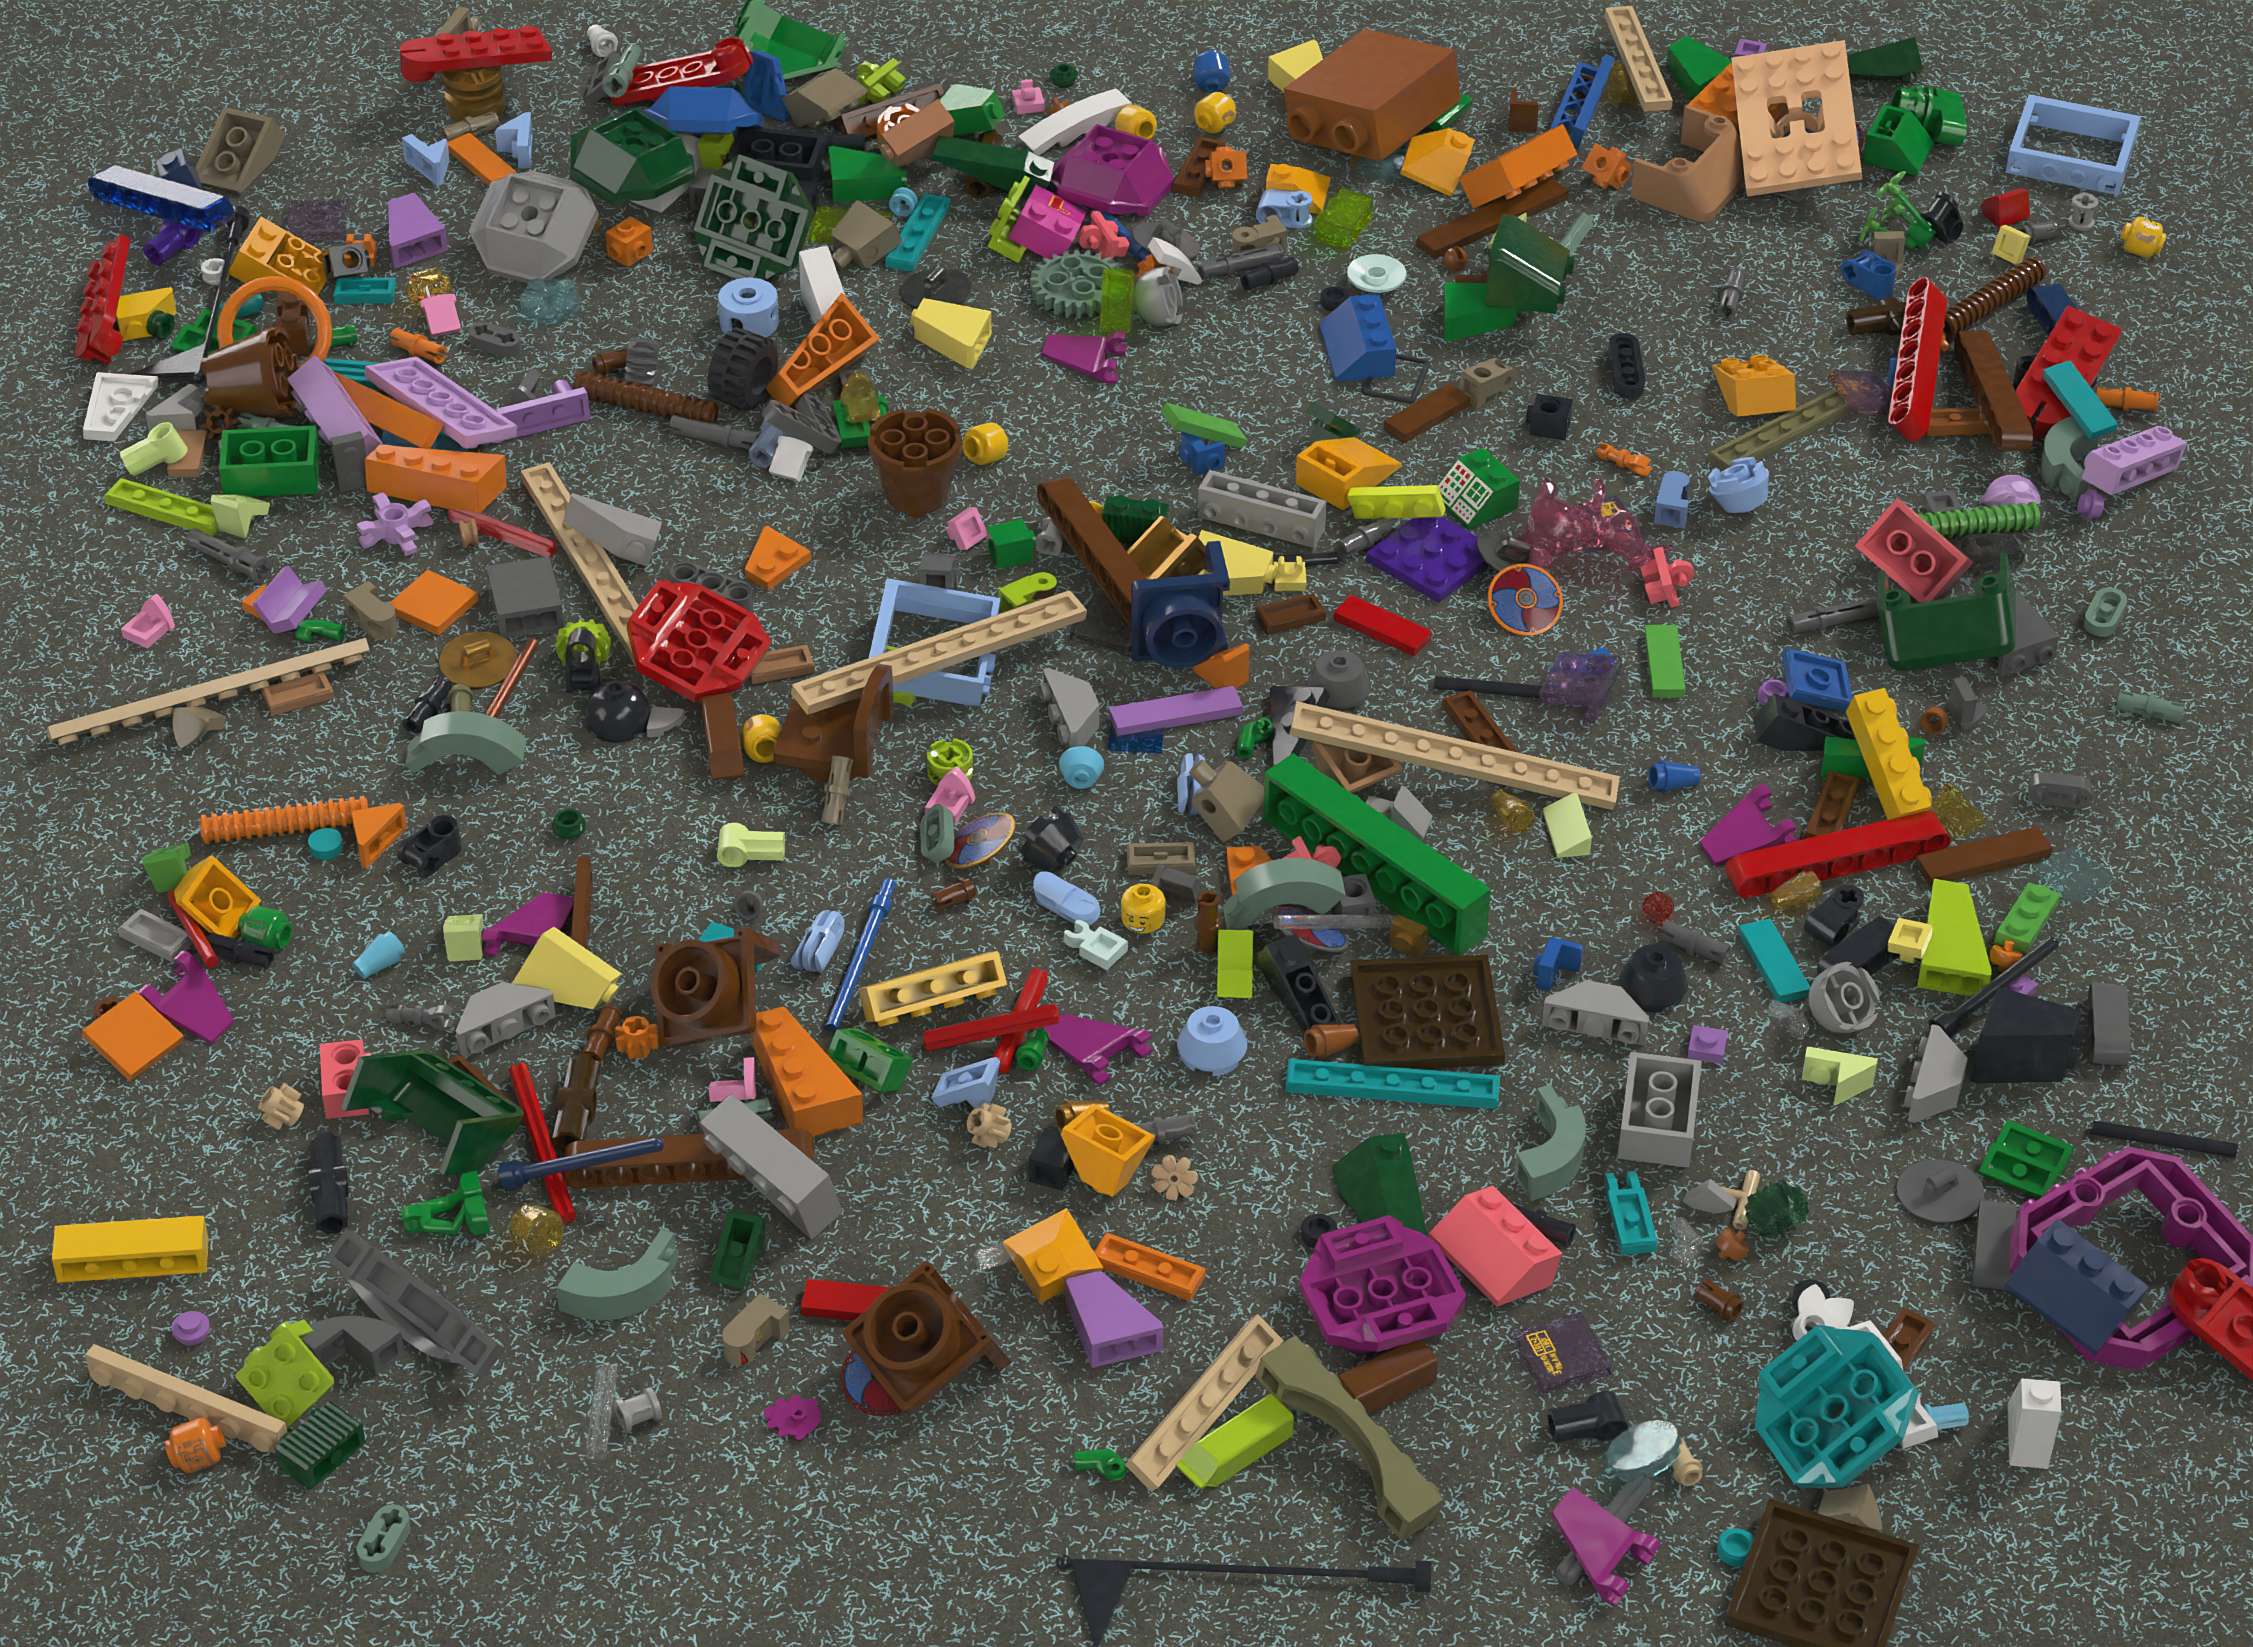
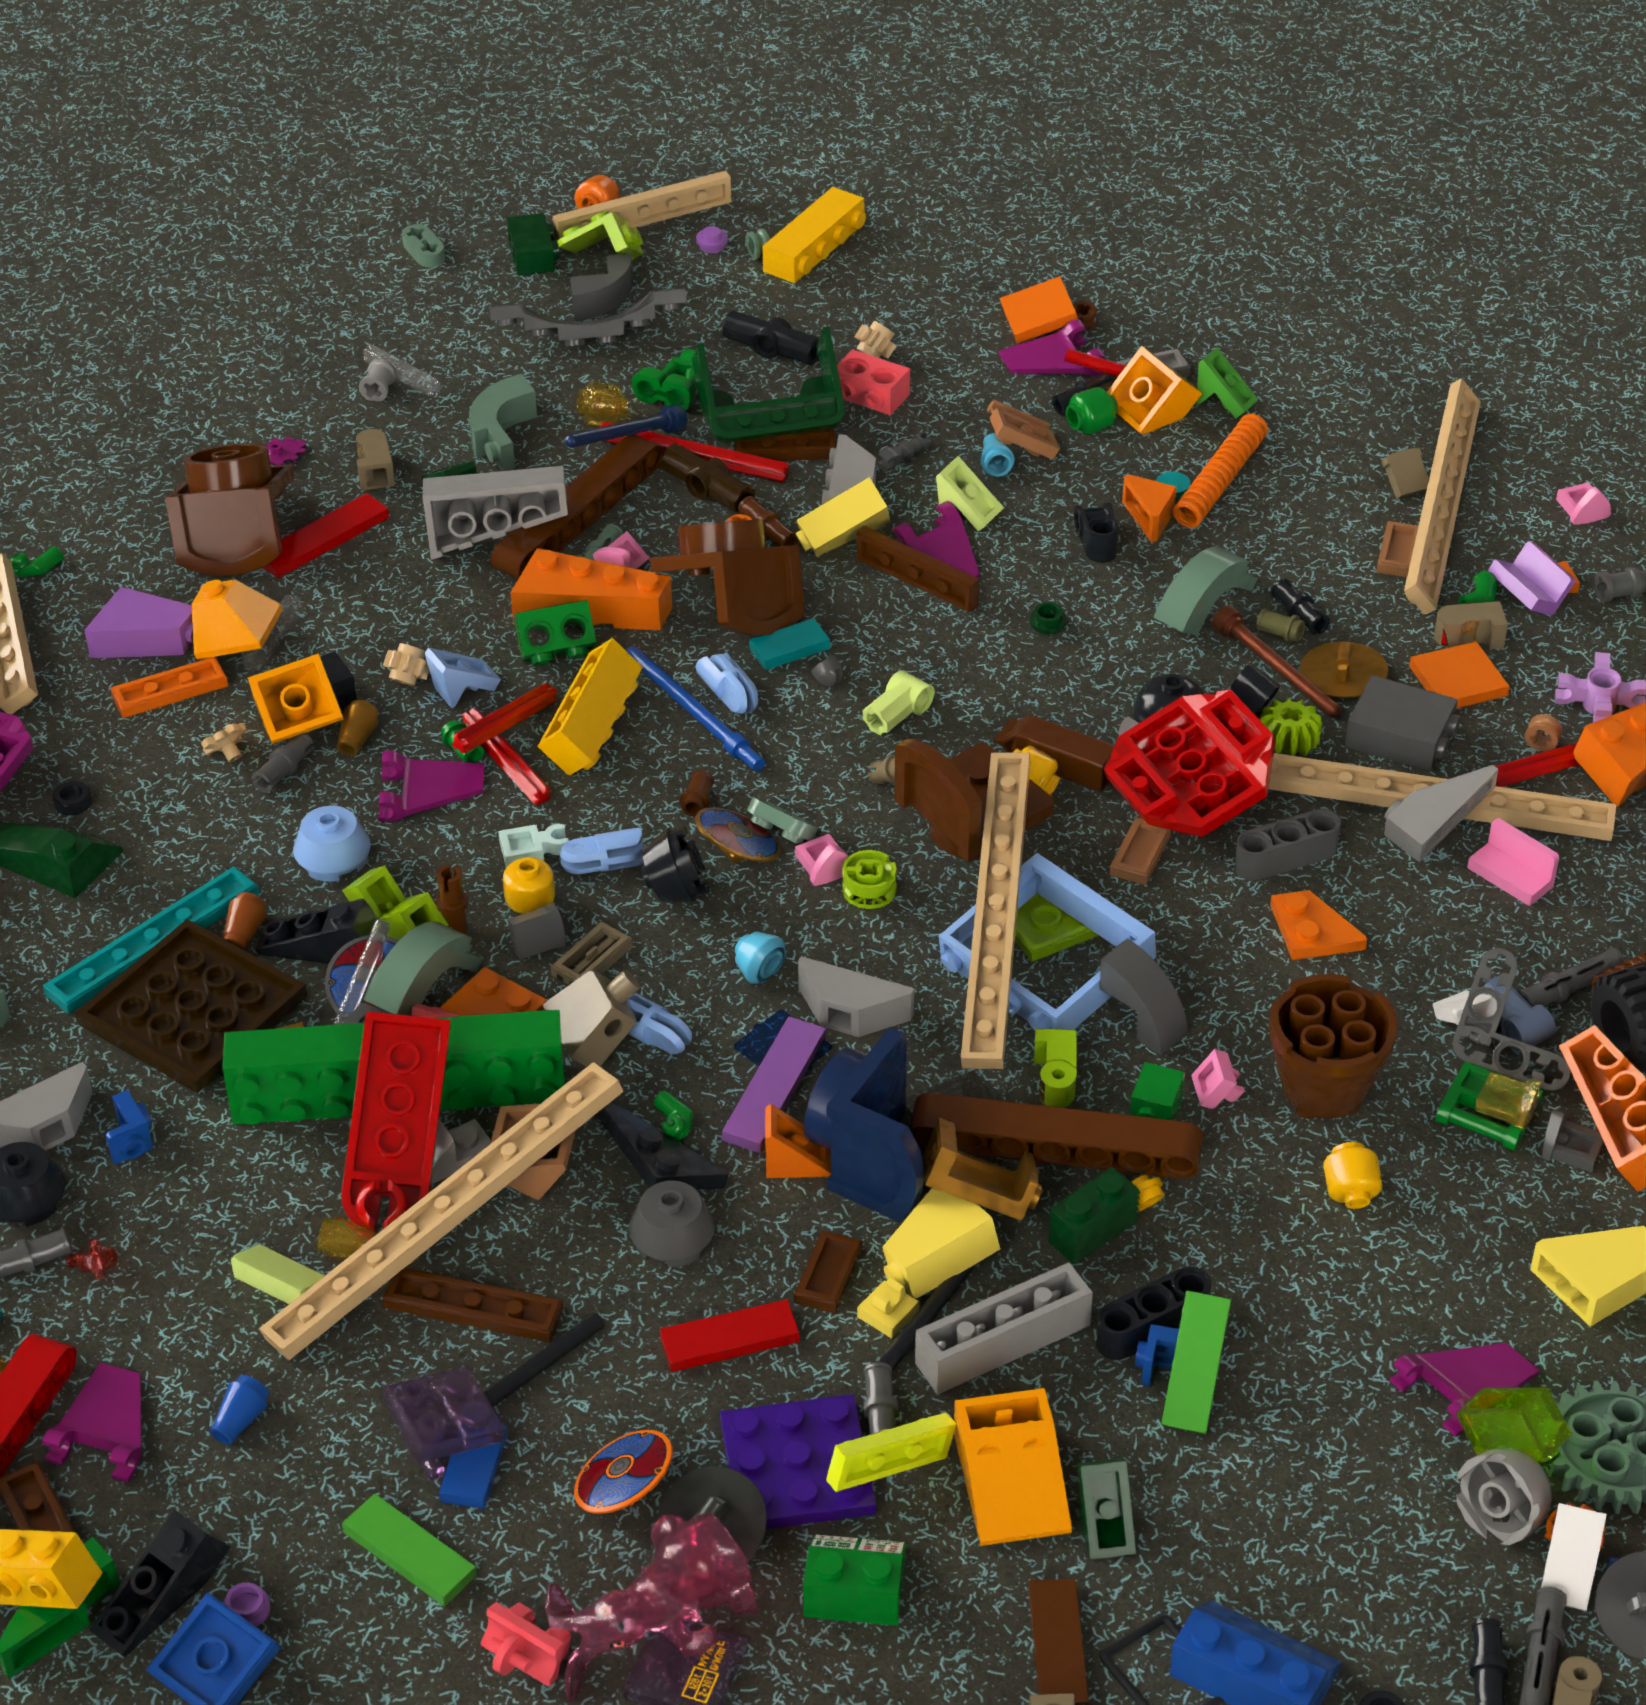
camera: 130 degrees right, 0 degrees up
none -> red plate [341,1011,452,1235]
none -> sand green bush [745,228,770,260]
none -> medium nougat plate [986,399,1060,460]
none -> black beam [1096,1266,1211,1360]
none -> bright pink panel [1467,818,1559,906]

